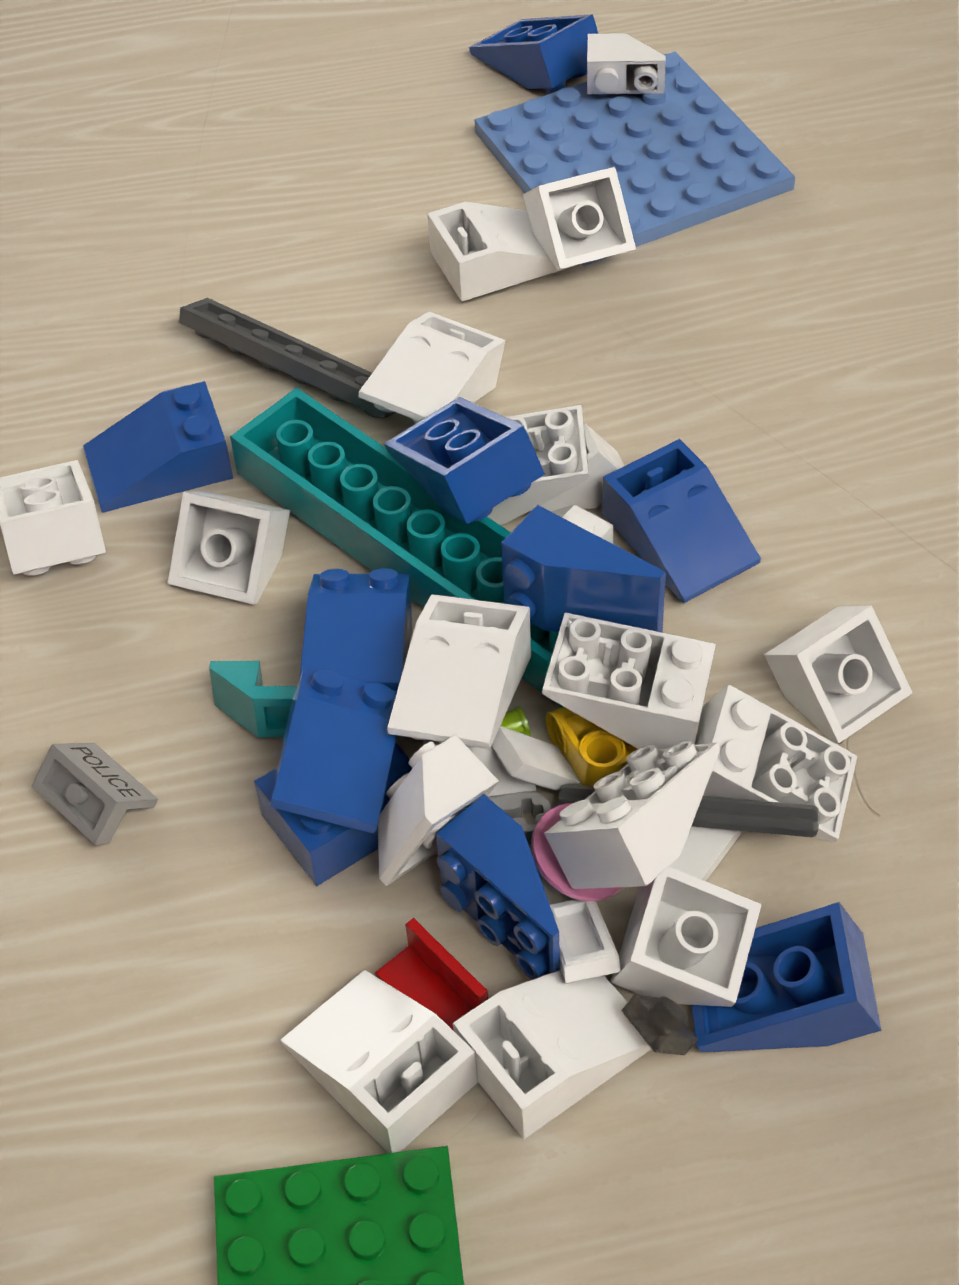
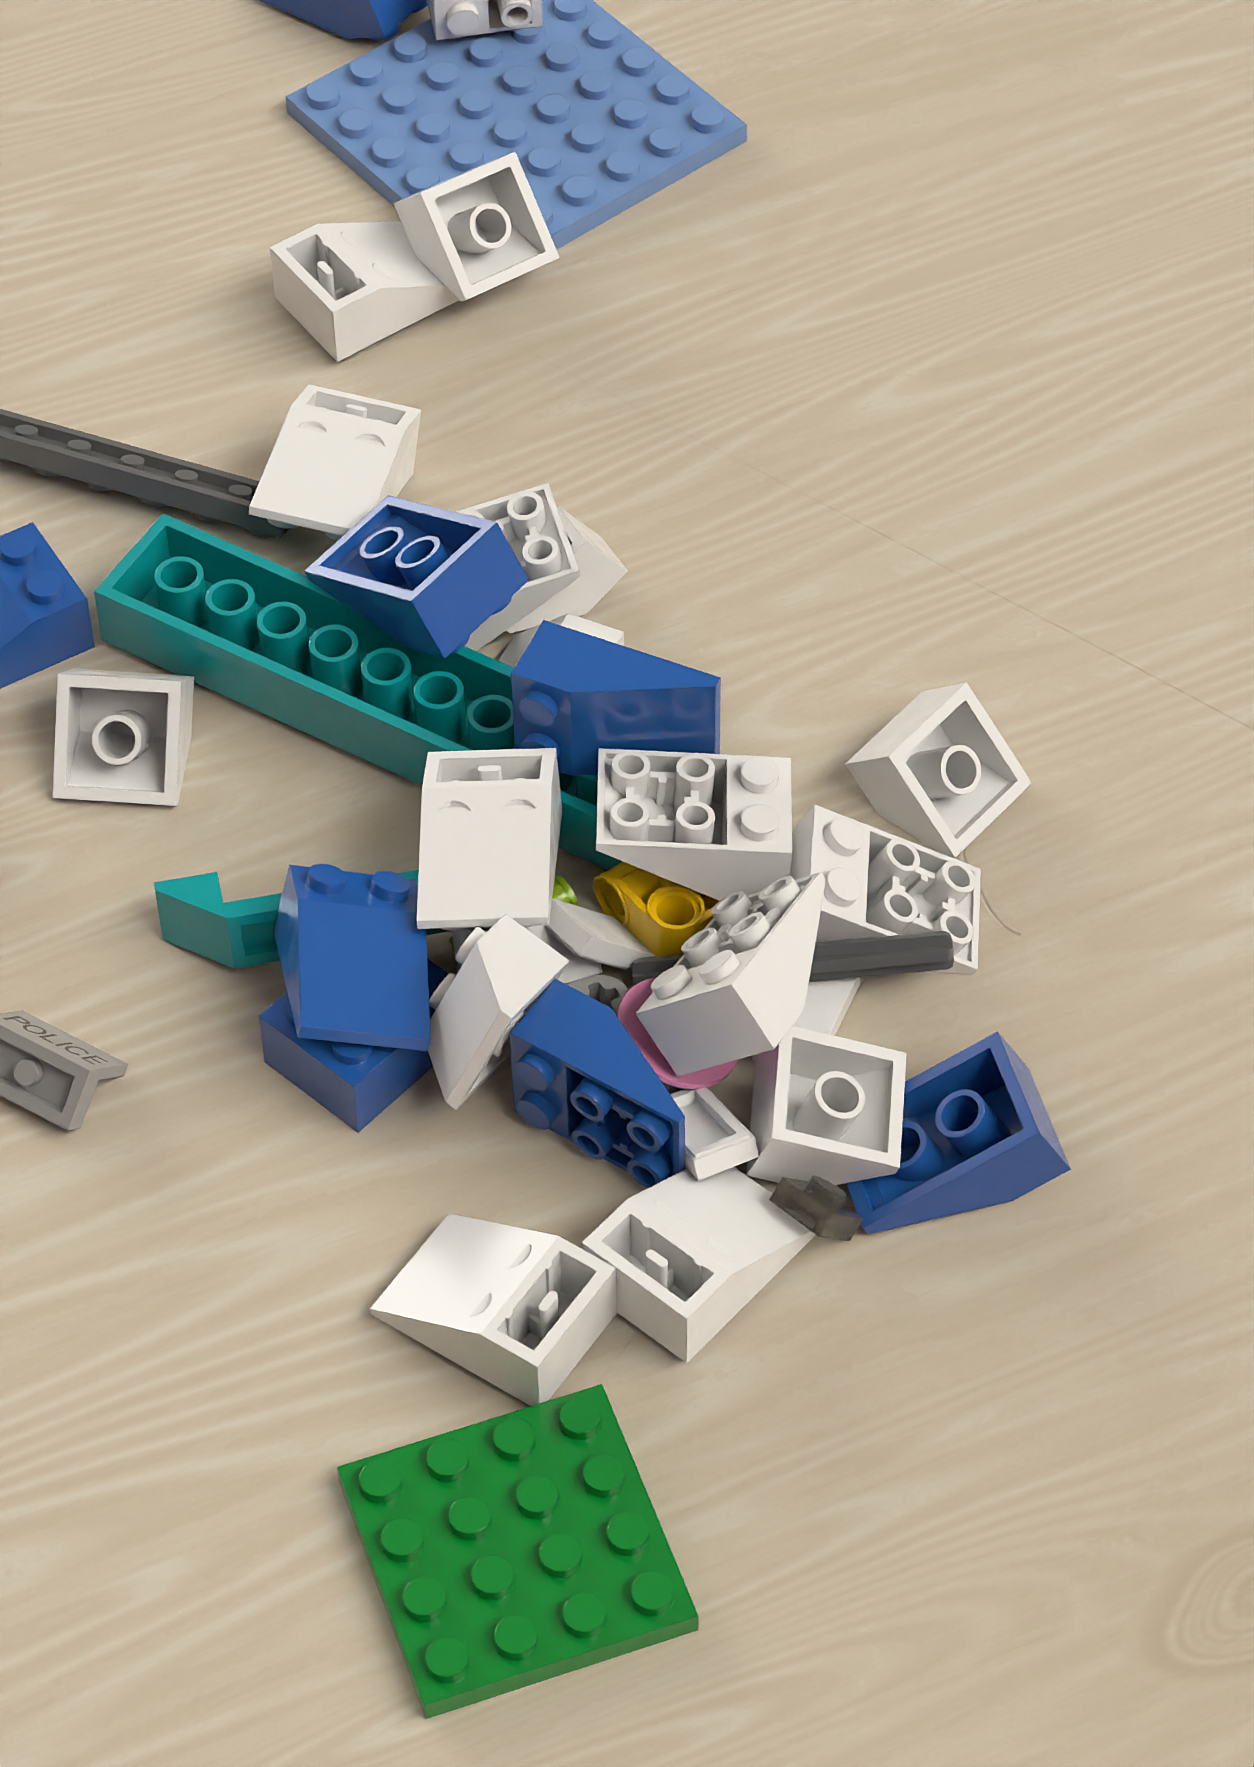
camera: 15 degrees left, 0 degrees up
blue slope [300,569,412,691] -> none
red panel [375,918,488,1031] -> none
blue slope [602,439,761,604] -> none

